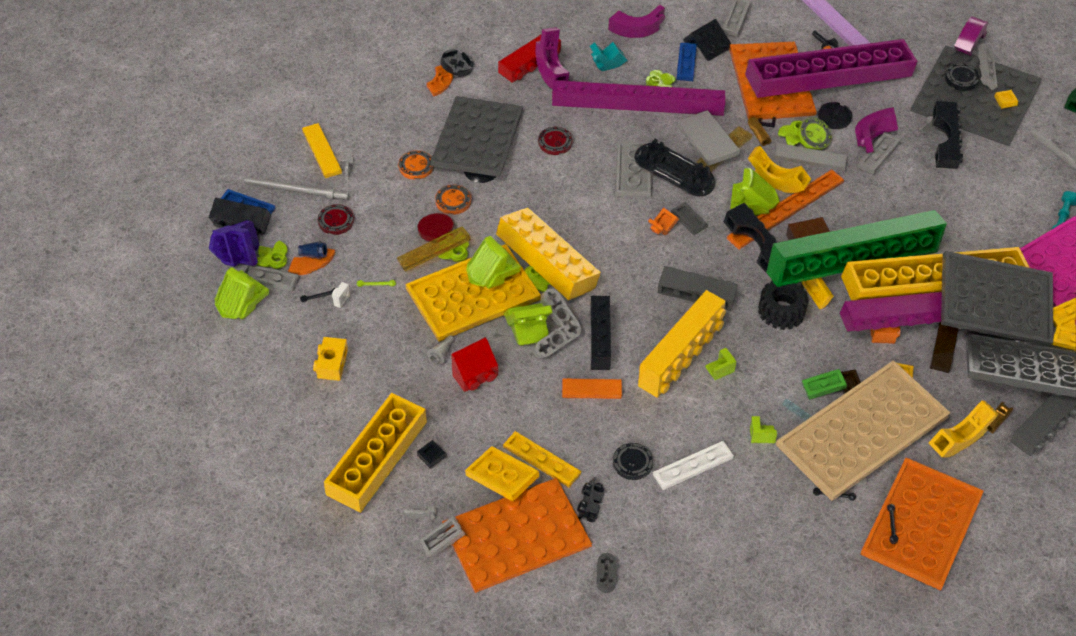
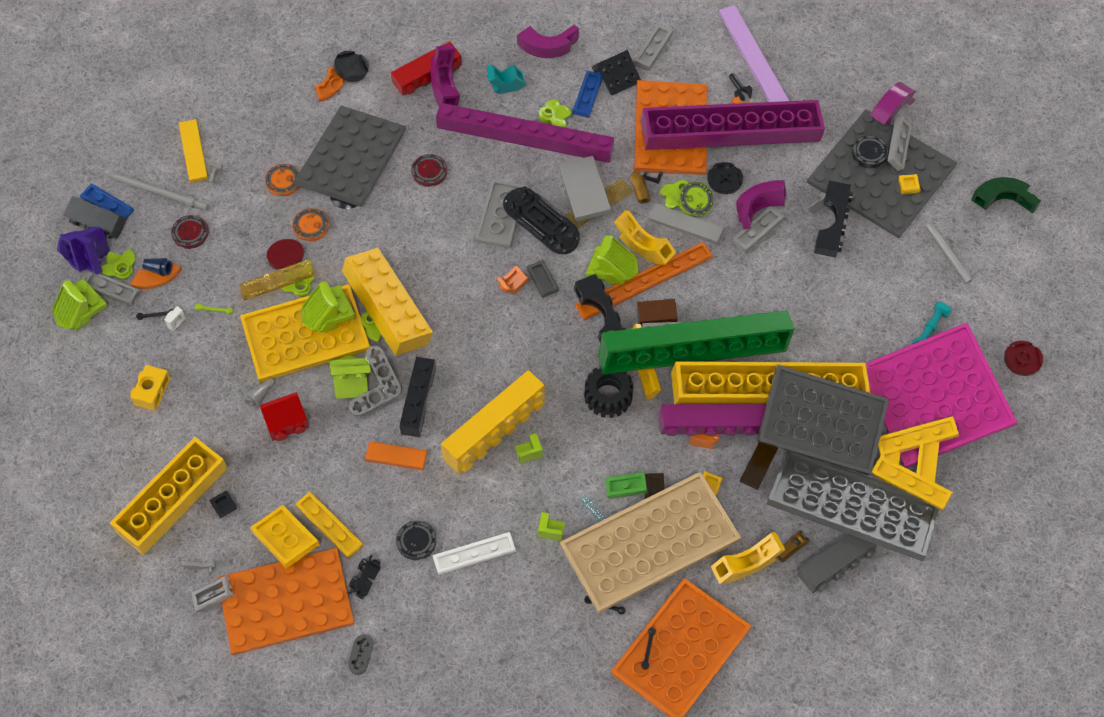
camera: 10 degrees right, 10 degrees up
dark grey brick [658,266,738,311] -> none

